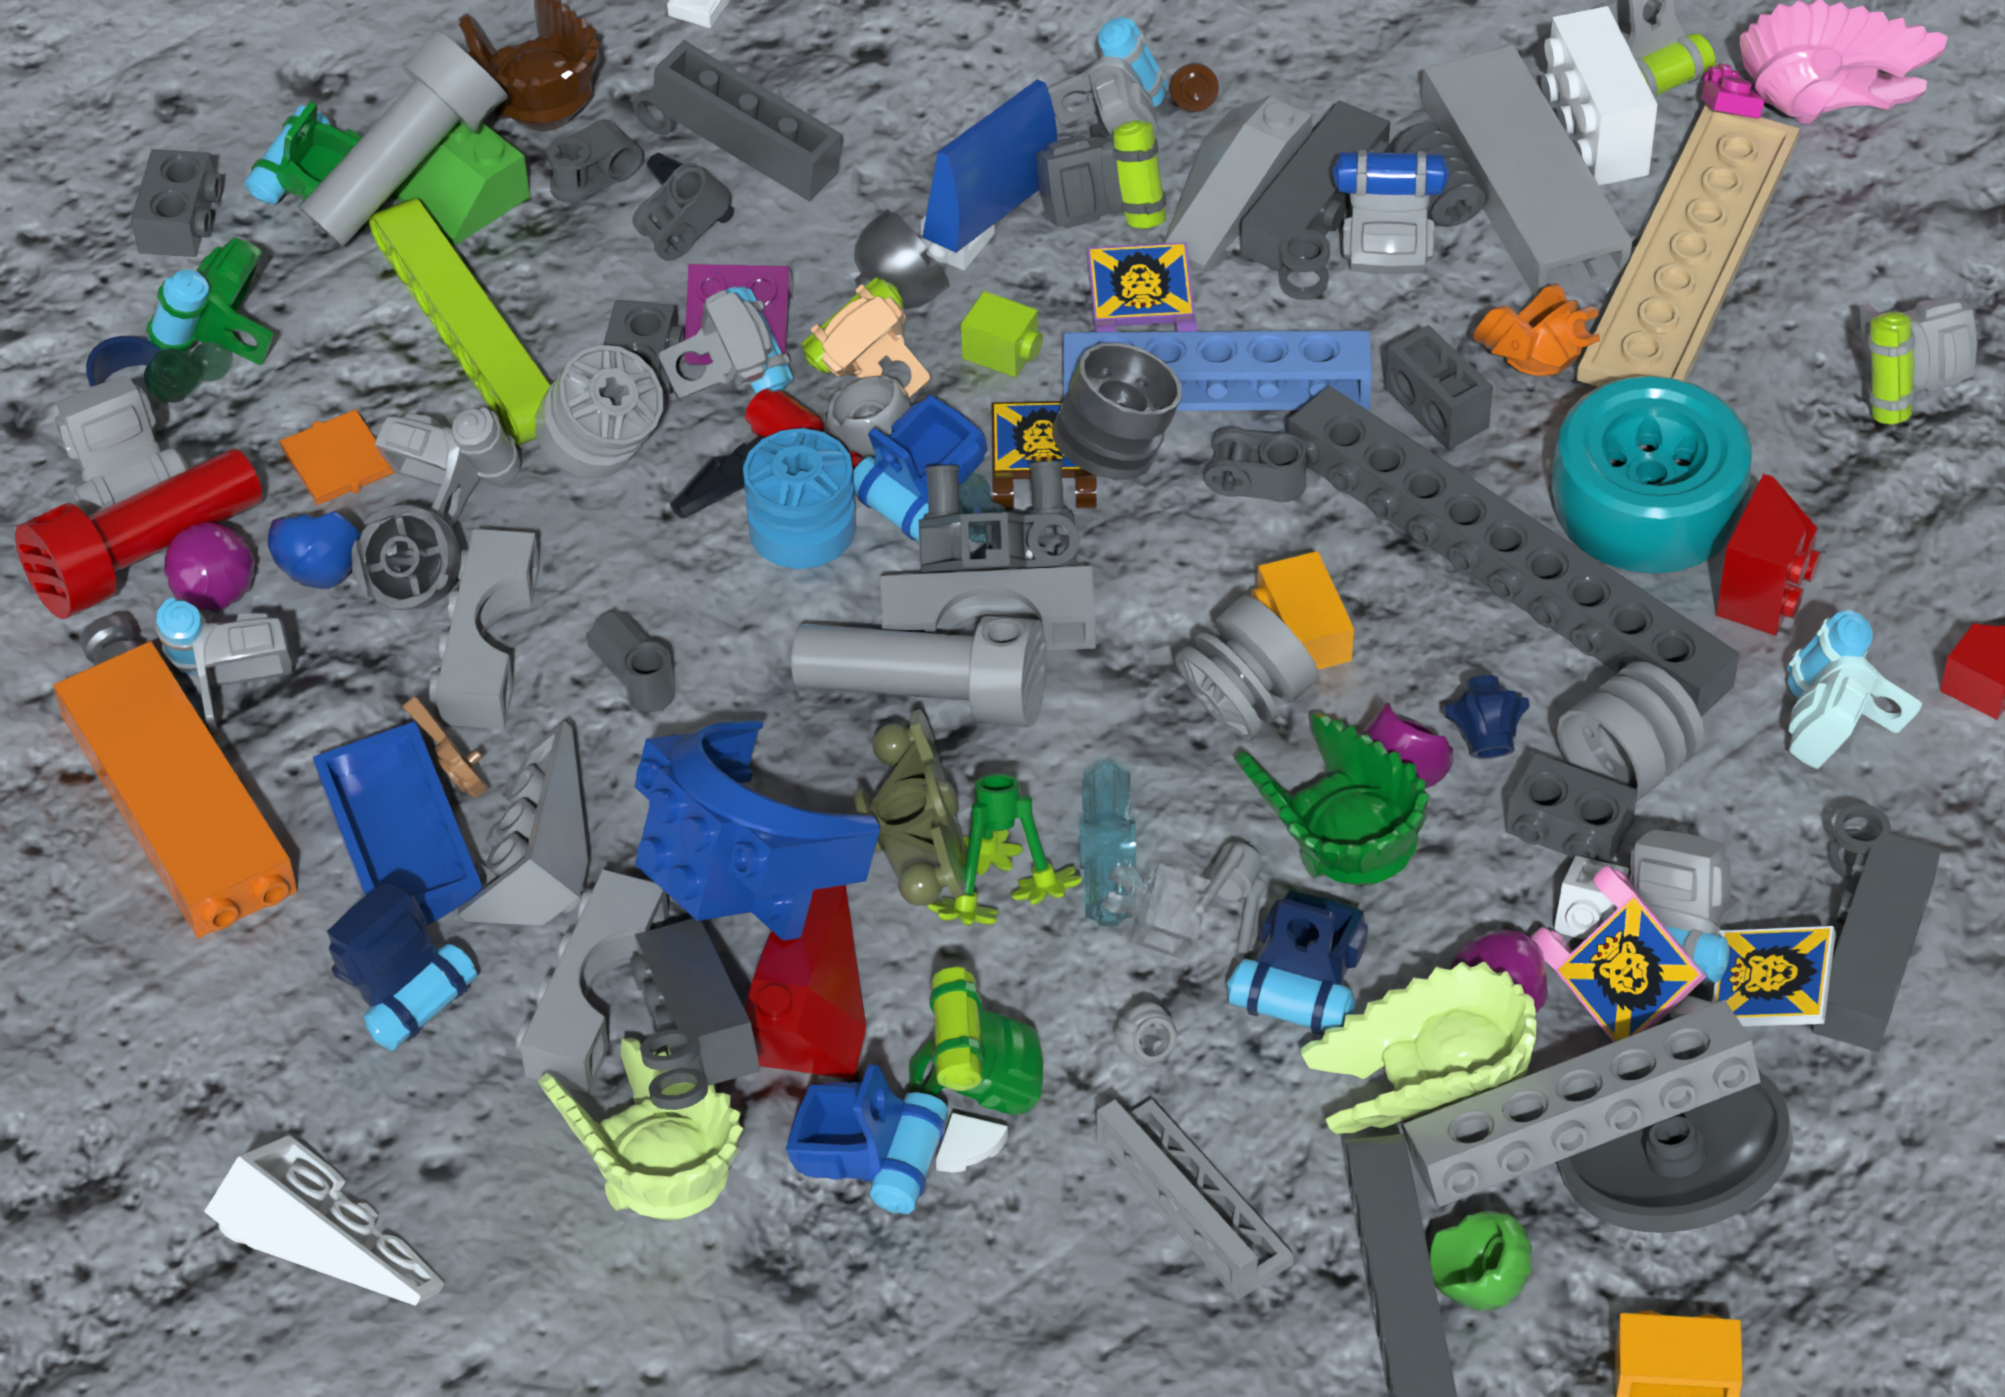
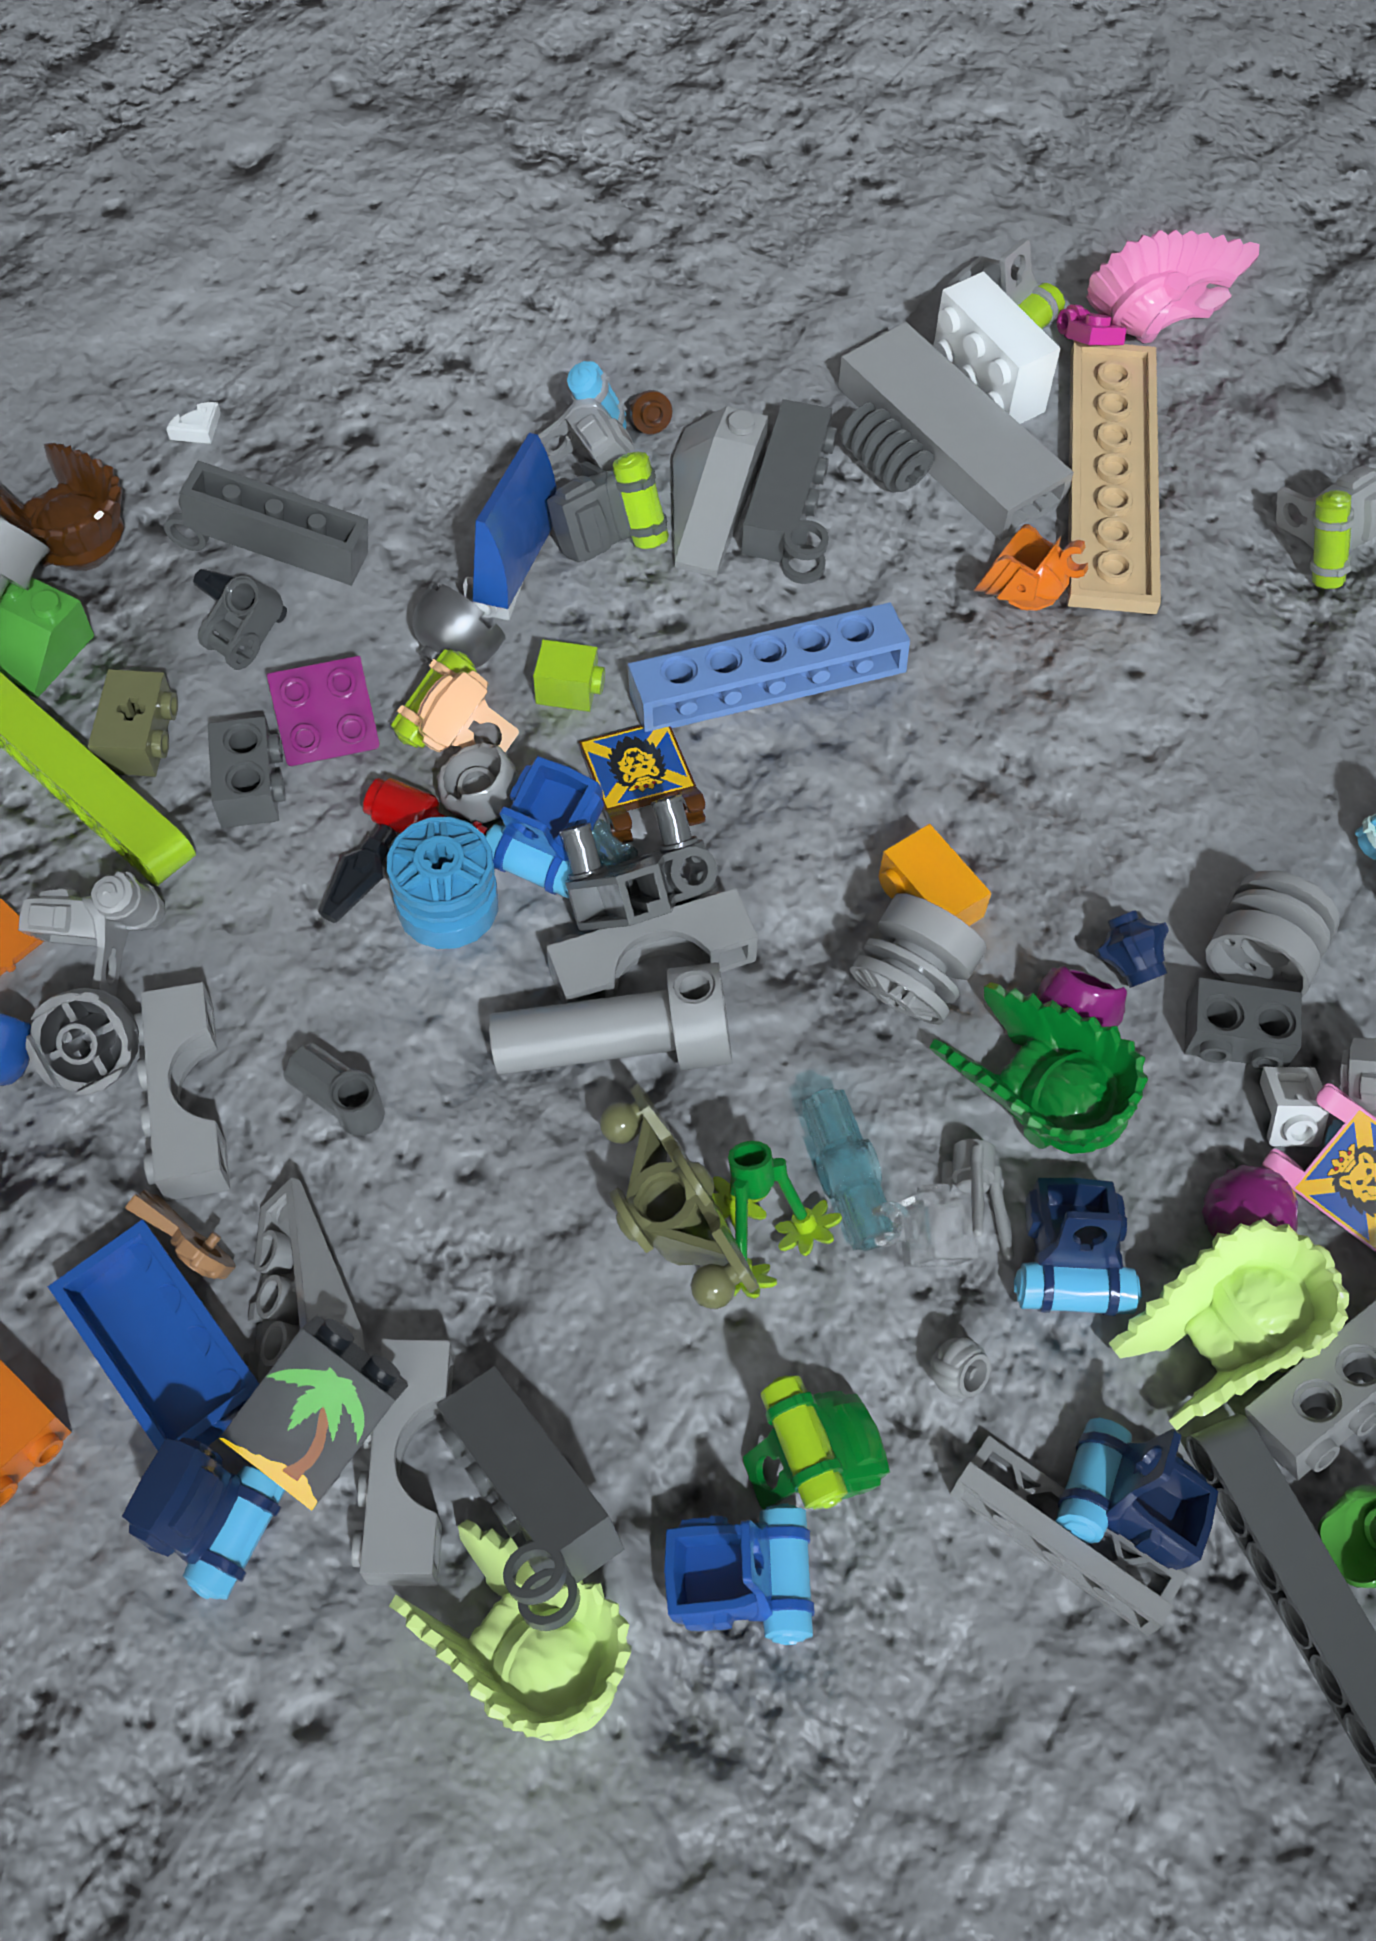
camera: 20 degrees left, 10 degrees up
white wedge [204,1135,445,1306] -> none
light grey wheel [535,345,663,479] -> none
dark grey piece [547,119,643,203] -> none
blue piece [634,721,880,941] -> none
light grey piece [658,286,794,399] -> none
red wedge [745,885,867,1080] -> none
white tile [936,1113,1008,1173] -> none
flat silver wheel [1053,343,1182,480] -> none
flag [1087,242,1198,332] -> none
dark grey piece [1204,428,1306,502] -> none
dark grey brick [1288,385,1740,717] -> none
light grey piece [1333,150,1449,274] -> none
dark grey brick [1386,325,1493,450] -> none
teal wheel [1552,375,1752,574] -> none
red slope [1716,473,1822,636] -> none
none -> olive brick [88,669,178,777]
none -> panel [219,1315,408,1511]
none -> dark blue piece [1055,1418,1218,1570]

